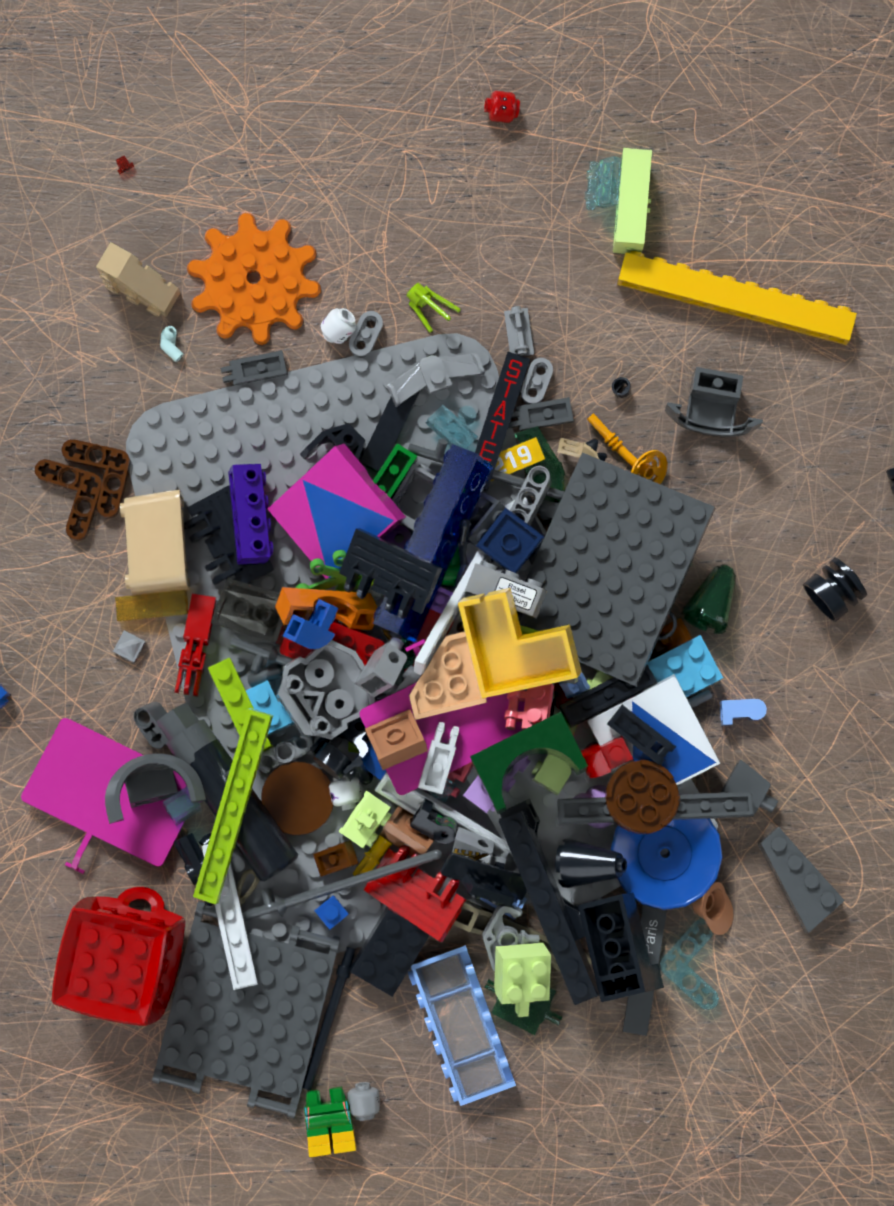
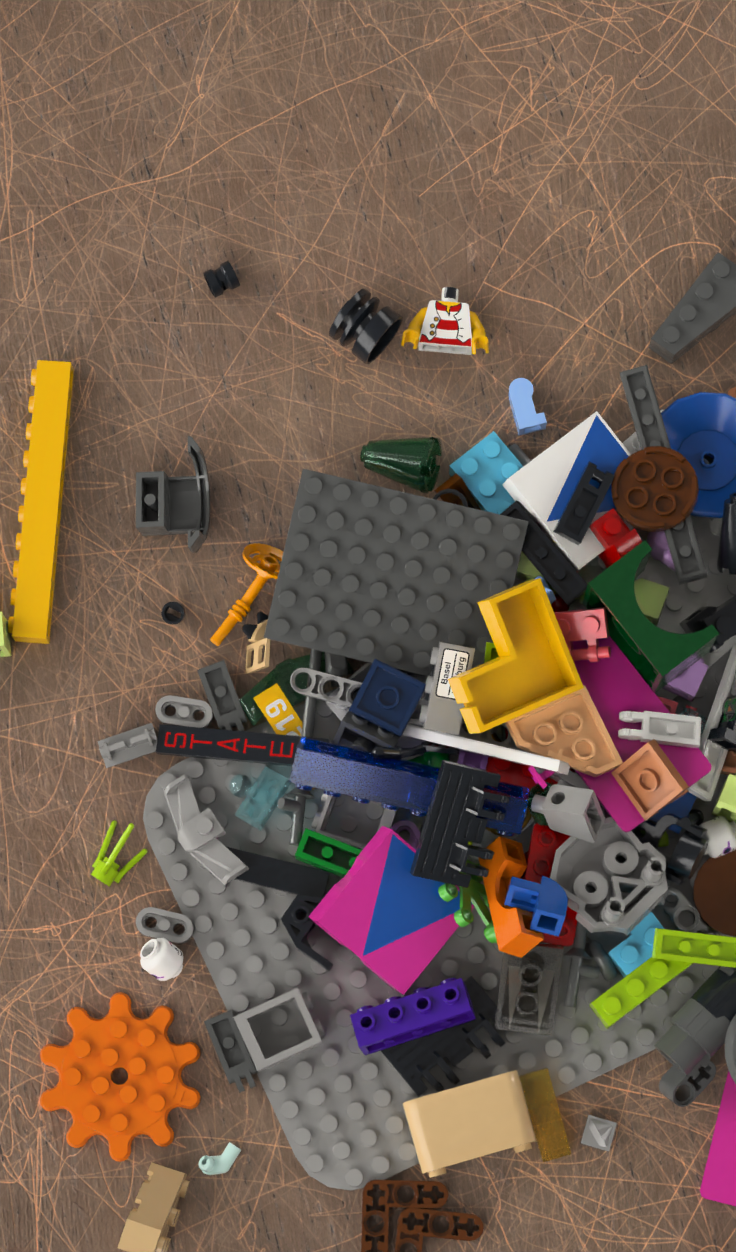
camera: 95 degrees left, 5 degrees down
red arm [174,593,217,697] -> none
dark grey torso [720,760,778,814] -> none
none -> light grey window [233,988,326,1073]
none -> torso [401,287,489,355]

